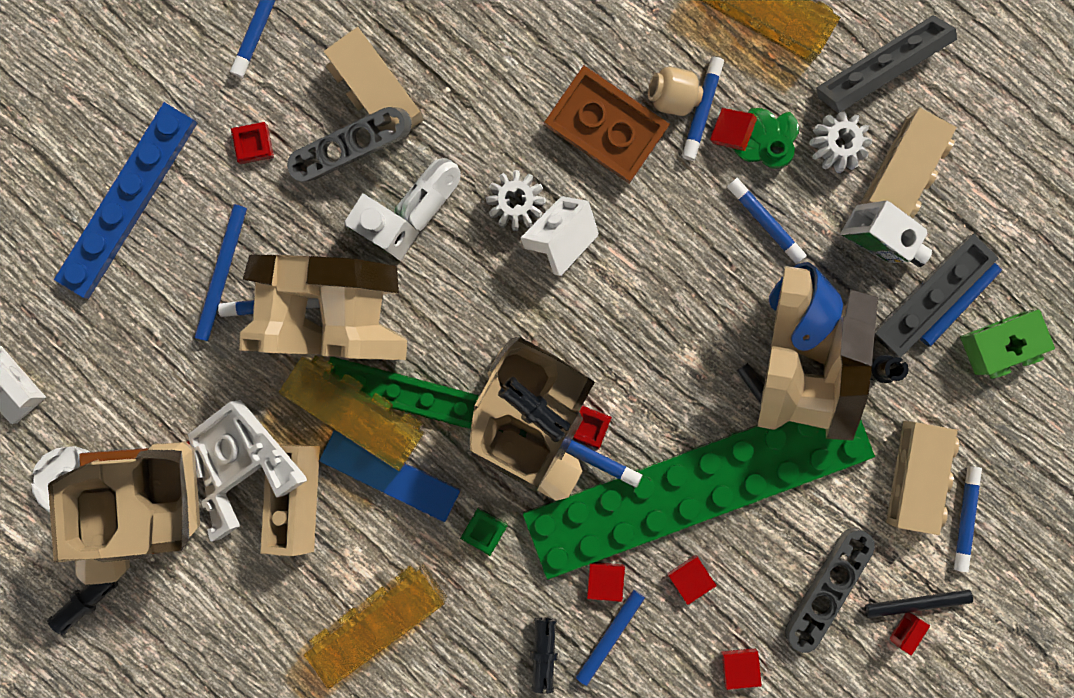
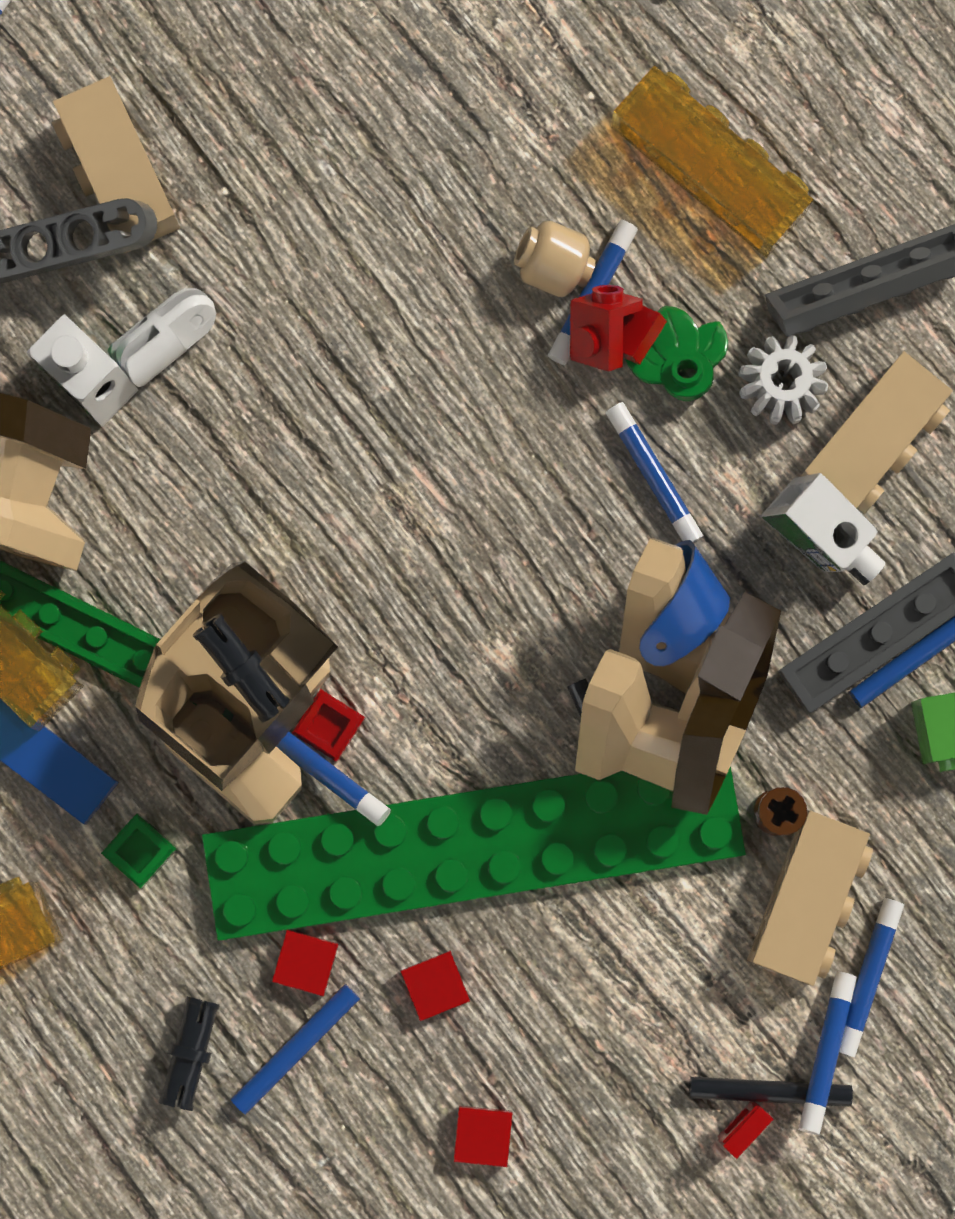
camera: 10 degrees right, 5 degrees down
white gear [486,170,546,231] -> none
white panel [521,196,599,276] -> none
dark orange plate [544,65,670,184] -> none
dark grey beam [785,528,875,653] -> none
black pin [870,355,909,384] -> none
none -> red bracket [570,285,643,372]
none -> reddish brown bush [753,787,807,836]
none -> blue bar [798,972,857,1135]

